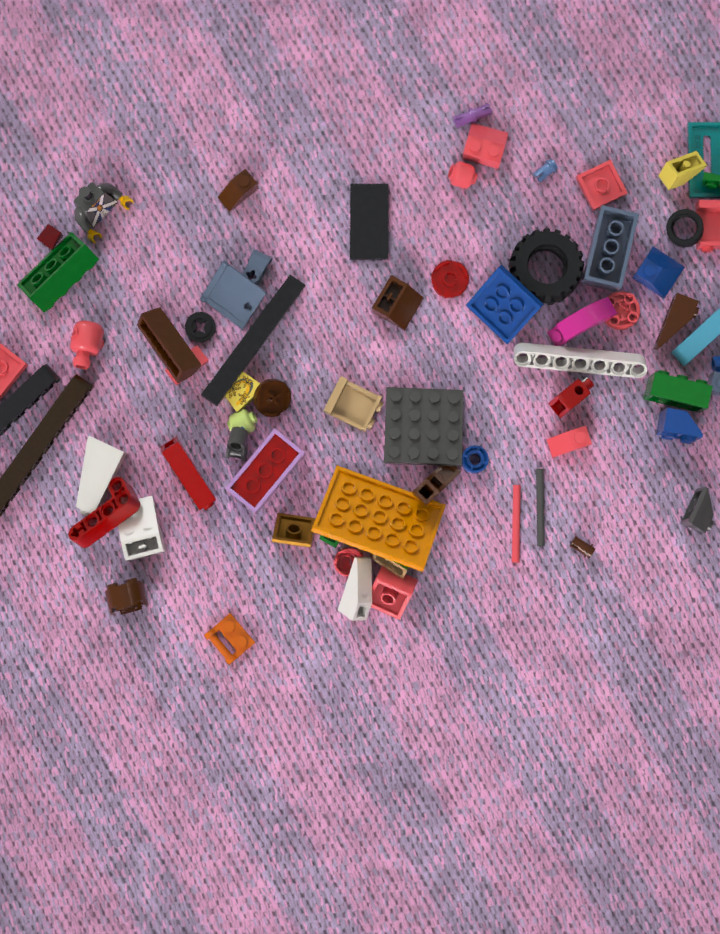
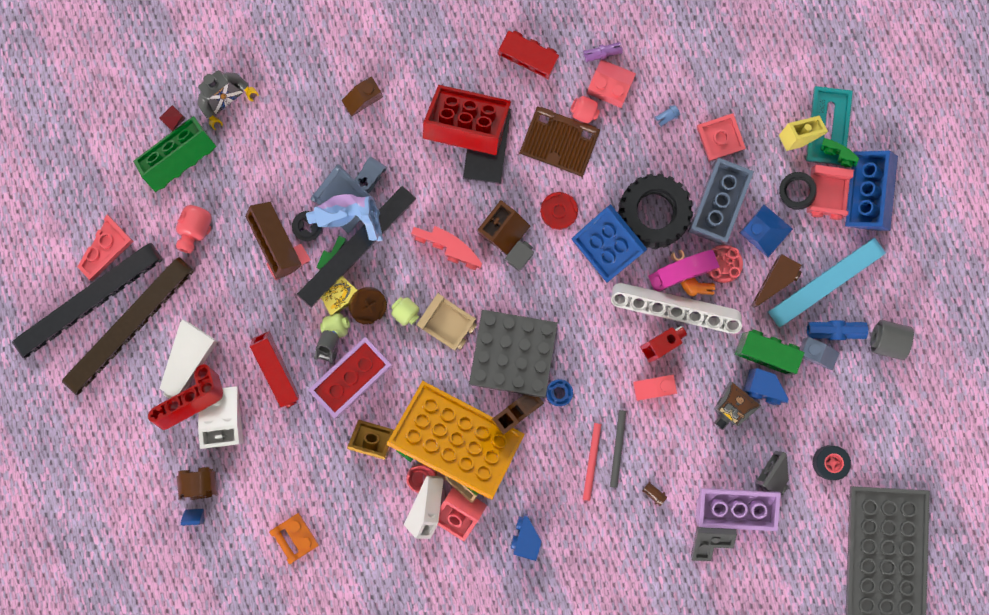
camera: 10 degrees right, 0 degrees up
none -> blue slope [181,509,204,526]
none -> light blue hips [306,194,383,241]
none -> green slope [316,236,348,270]
none -> yellowish green head [391,297,420,326]
none -> coral slope [411,226,482,270]
none -> red slope [423,85,511,155]
none -> red brick [498,30,559,80]
none -> dark grey brick [505,241,534,272]
none -> blue slope [510,513,542,561]
none -> reddish brown window [519,106,600,177]
none -> orange arm [671,250,715,297]
none -> dark grey plate [691,527,737,561]
none -> lavender slope [696,488,781,531]
none -> torso [714,382,761,430]

